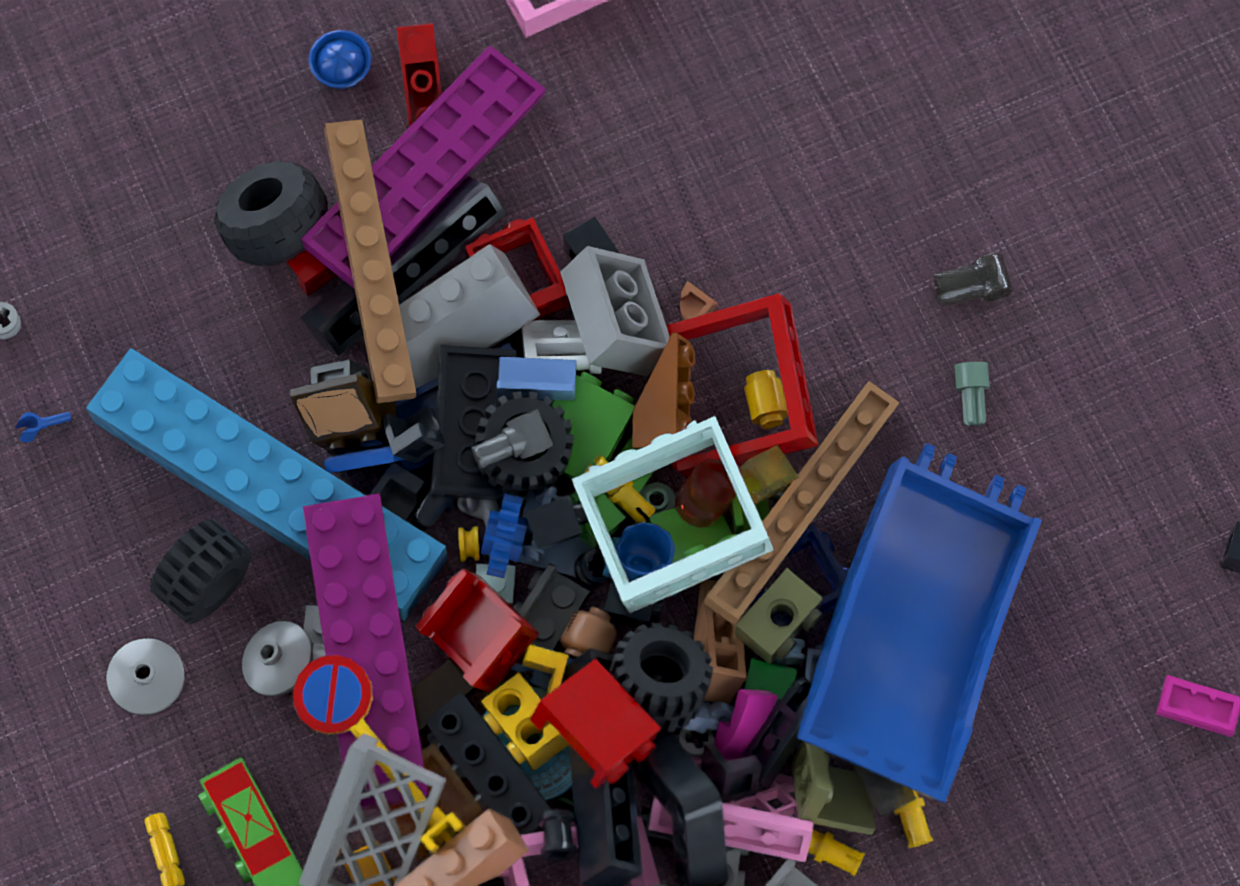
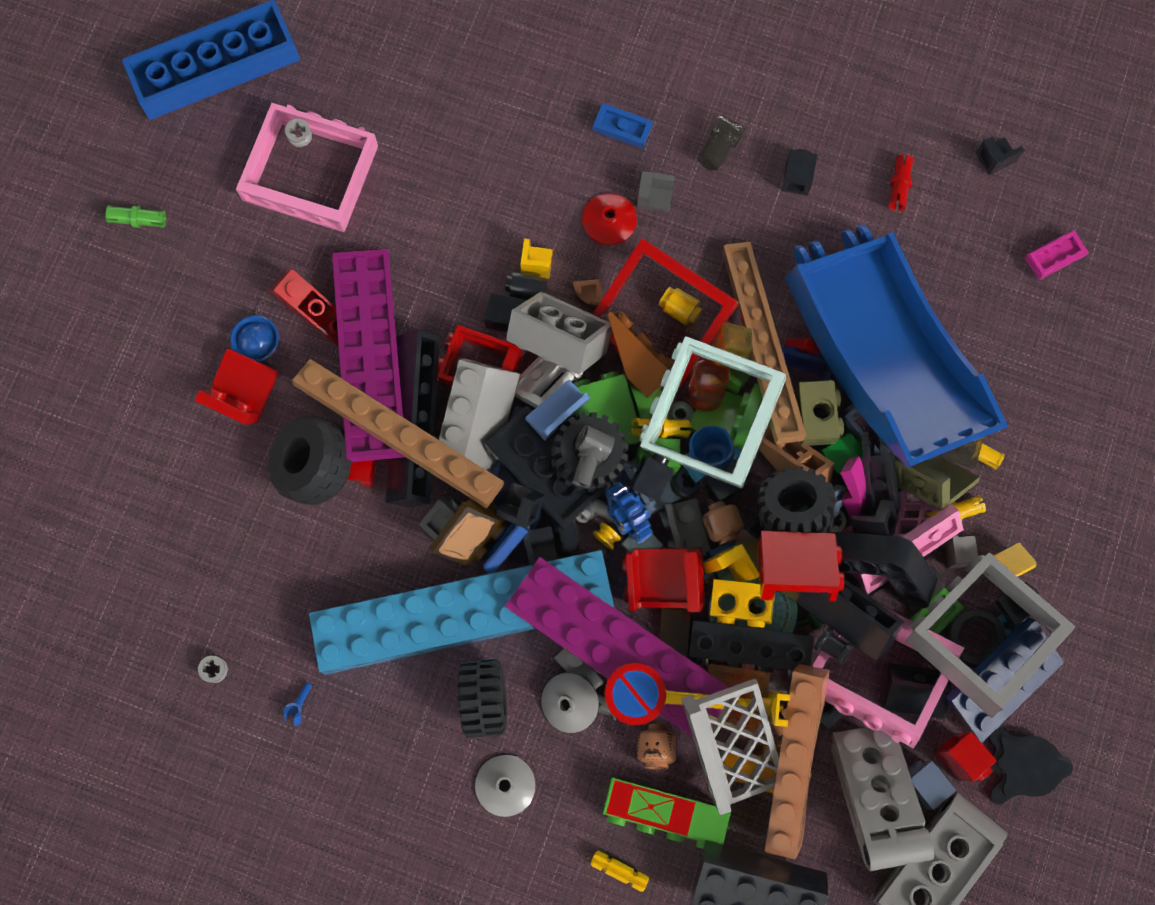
camera: 45 degrees left, 5 degrees up
sand green piece [954,362,990,426] -> none
none -> red bracket [195,349,279,425]
none -> black brick [505,270,547,300]
none -> yellow panel [521,238,553,279]
none -> red dish [582,193,637,246]
none -> blue plate [593,103,653,149]
none -> dark grey panel [637,171,675,212]
none -> nougat head [637,724,676,770]
none -> black brick [781,149,818,196]
none -> red tile [784,338,823,359]
none -> red pin [888,154,914,211]

